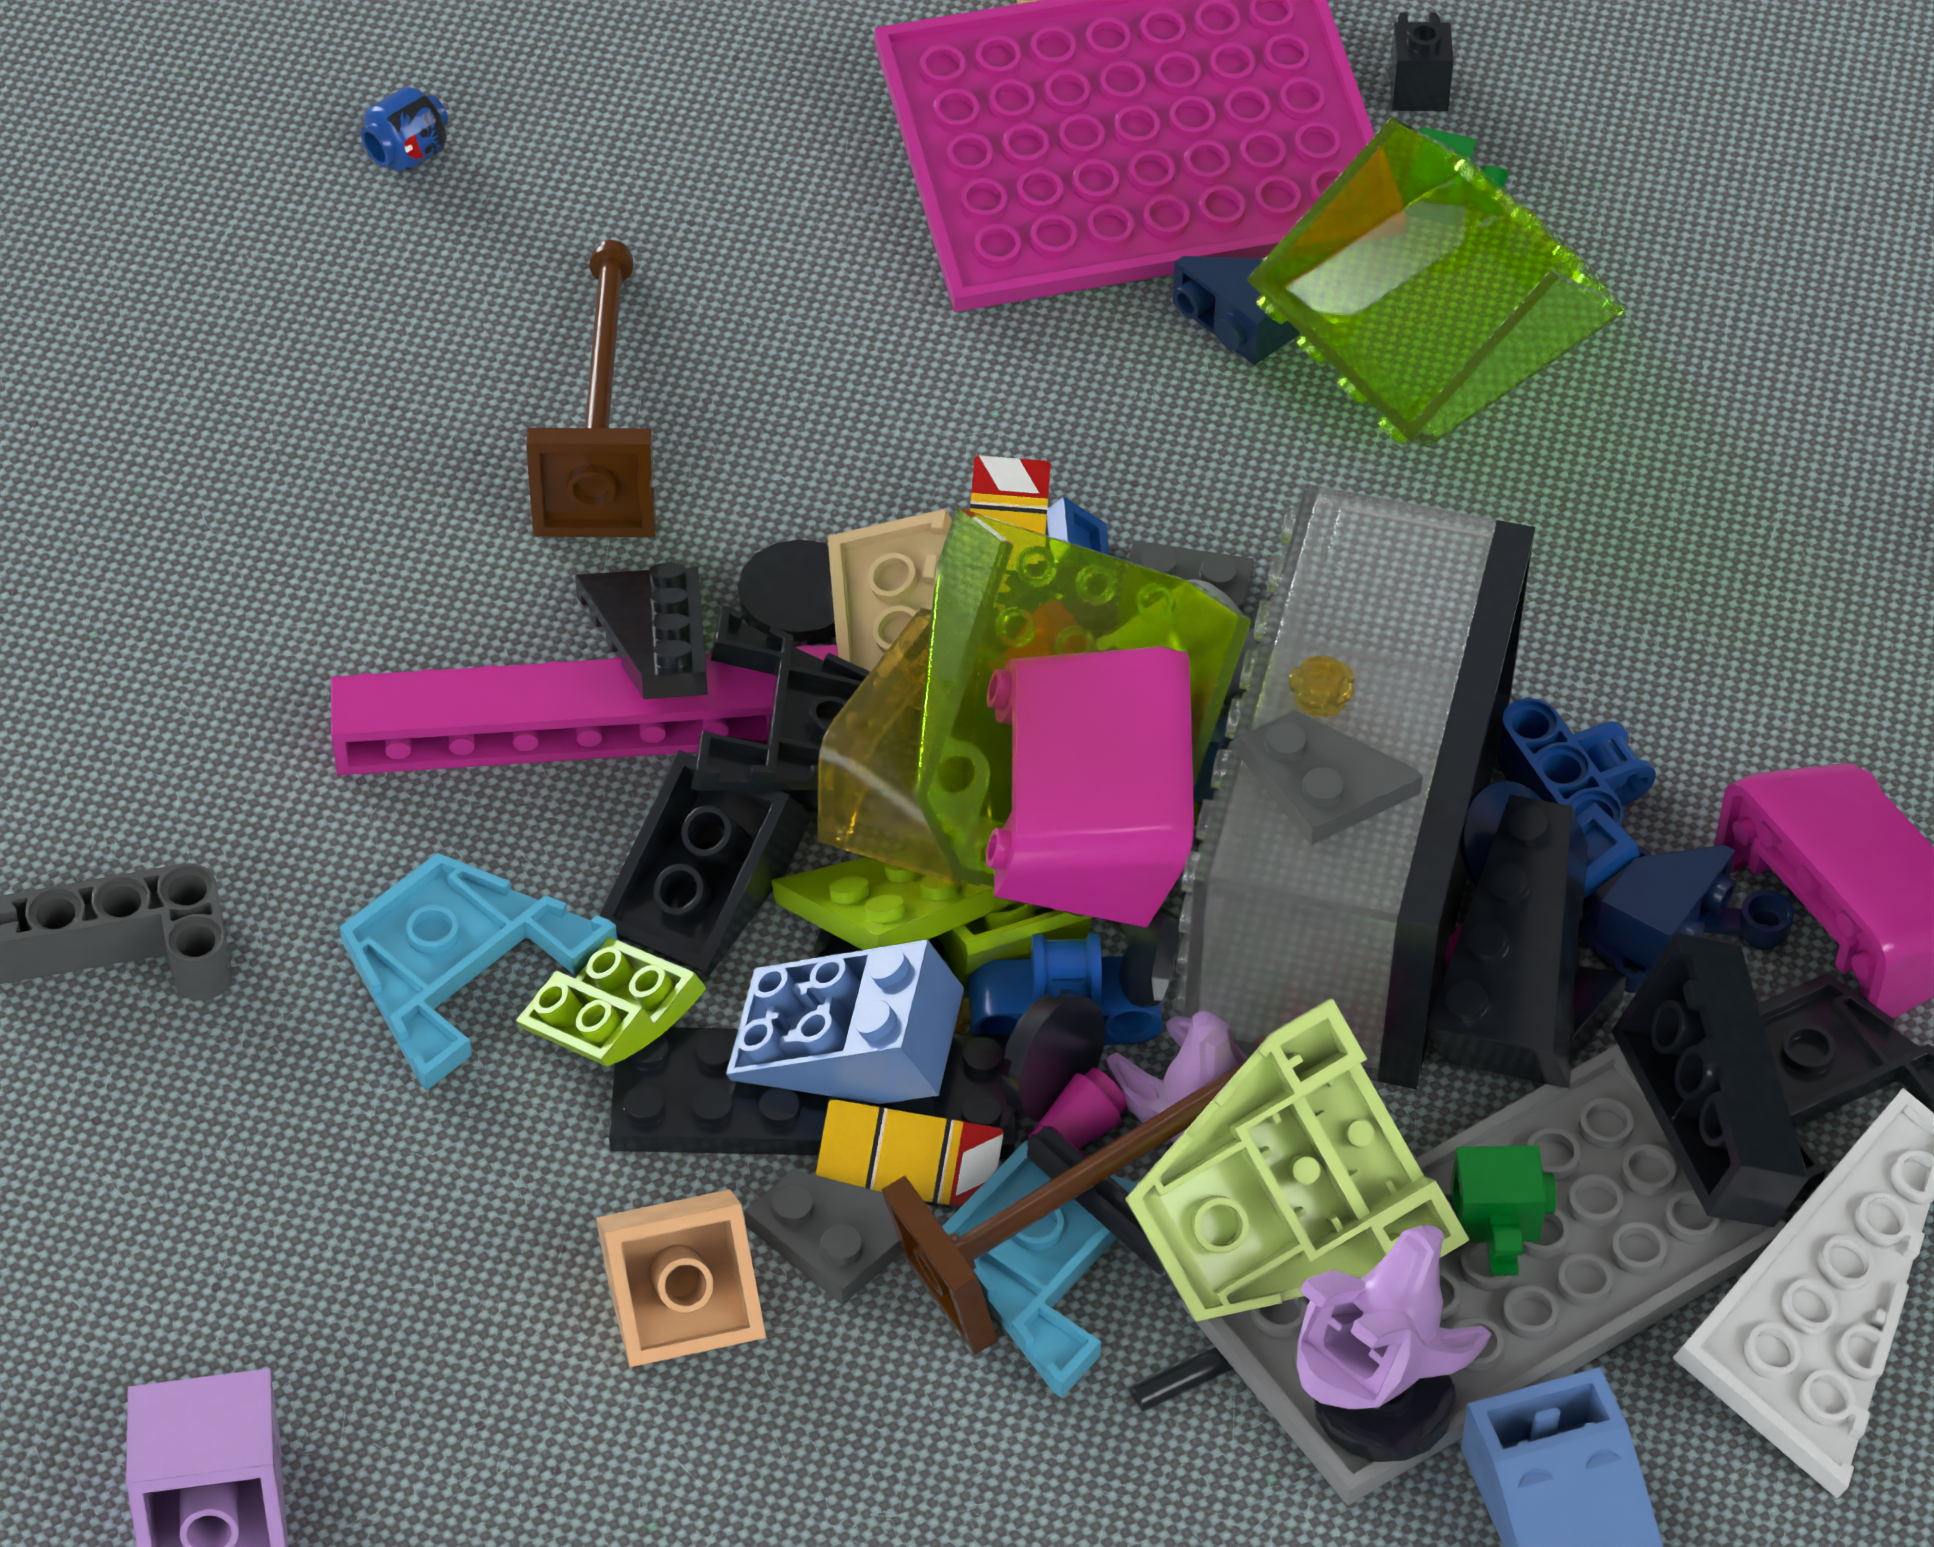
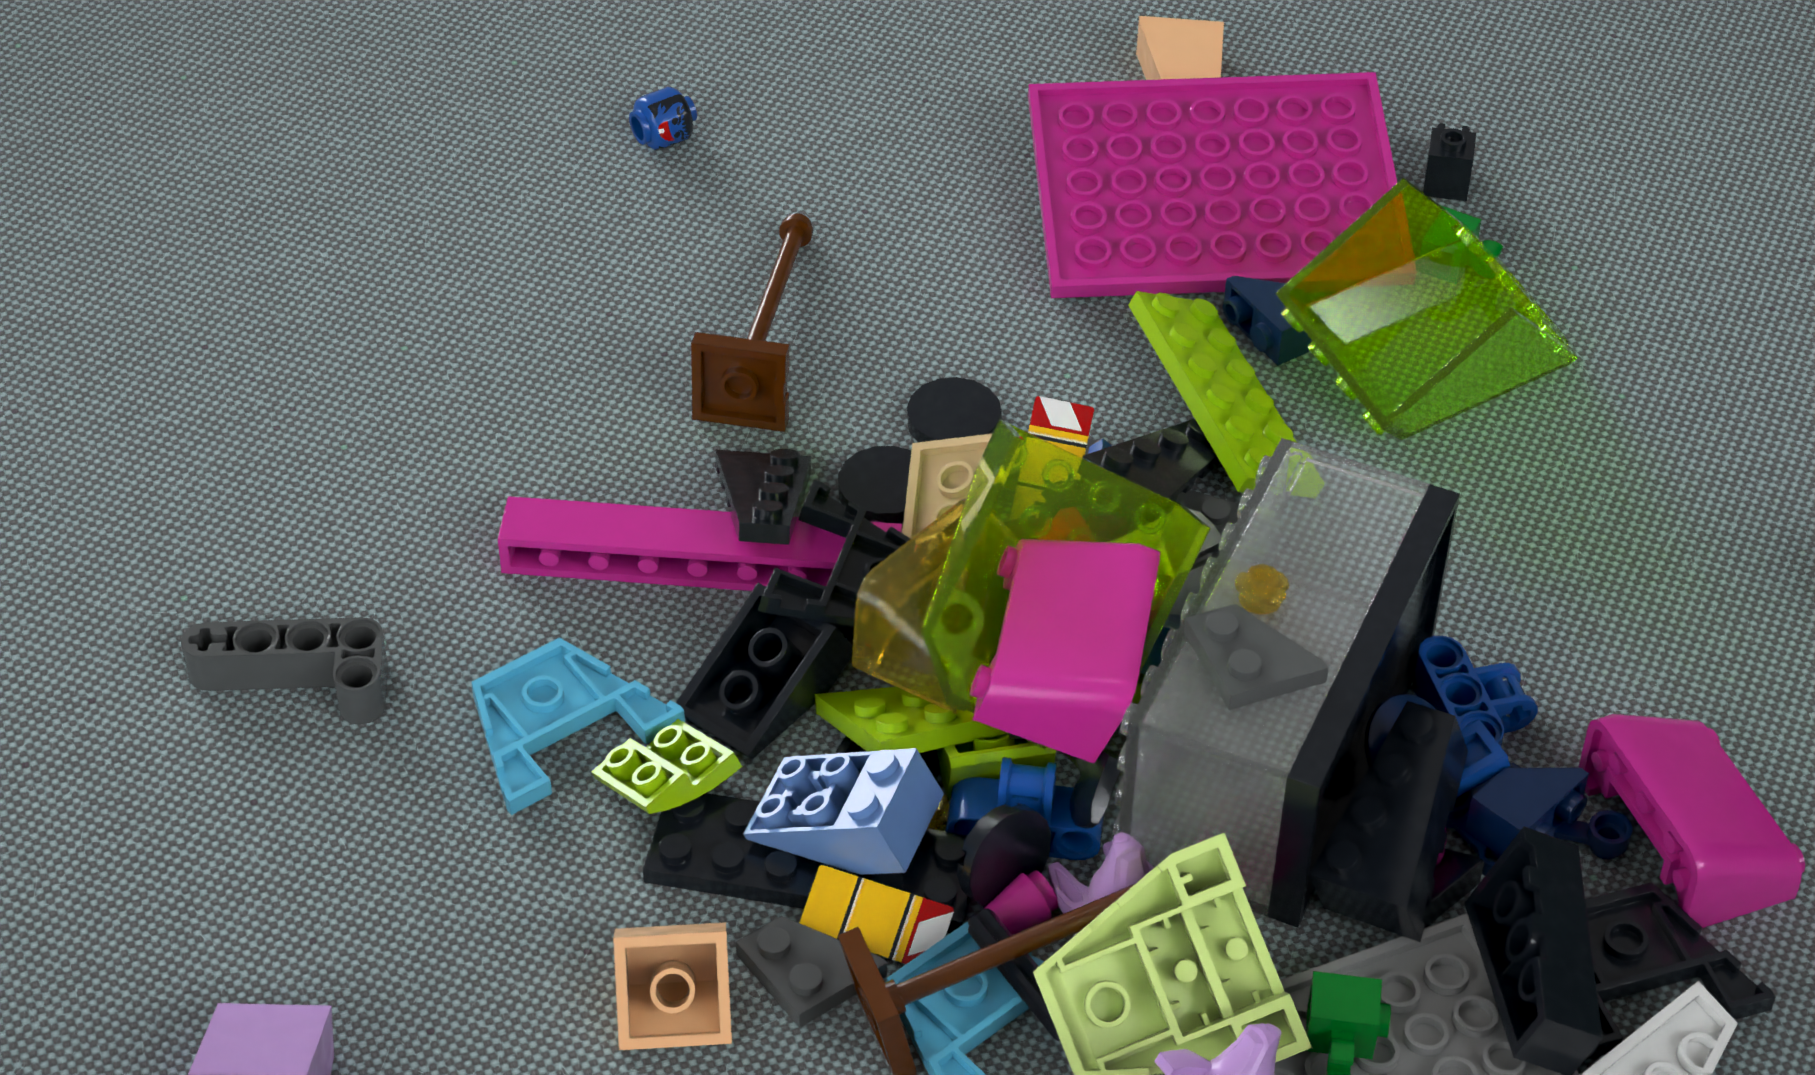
camera: 10 degrees right, 5 degrees down
none -> black tile [907,377,1002,442]
none -> black wing [1077,419,1220,522]
none -> lime plate [1128,291,1325,502]

